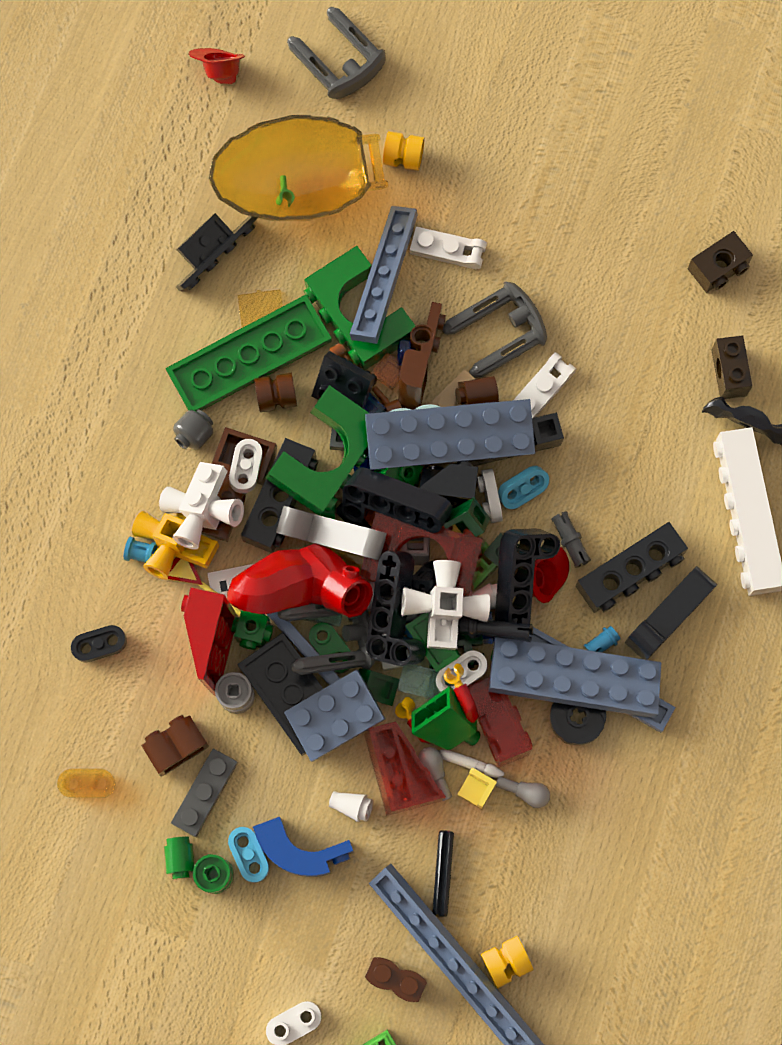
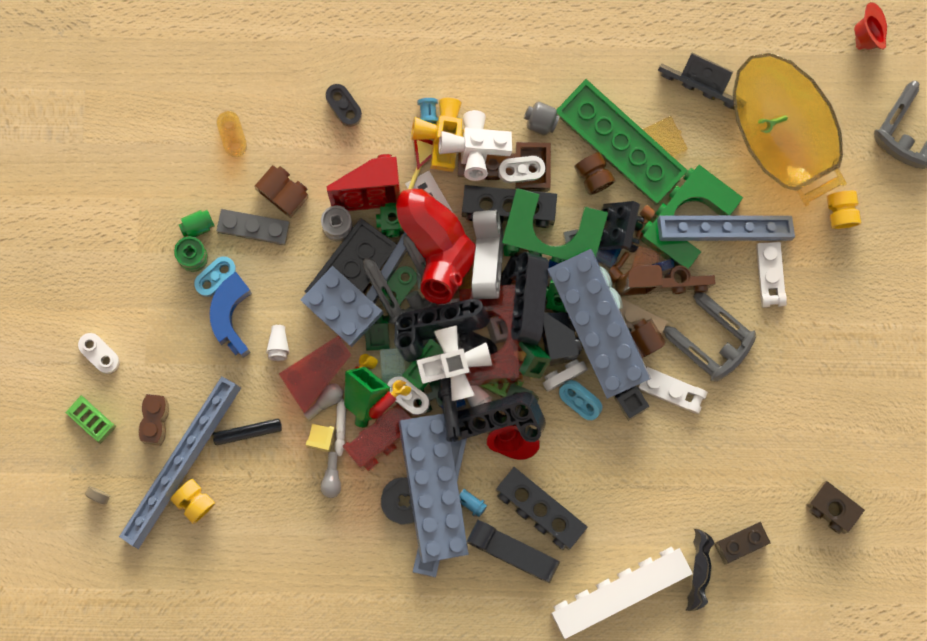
camera: 65 degrees right, 5 degrees up
dark grey pin [551,511,591,568] -> none

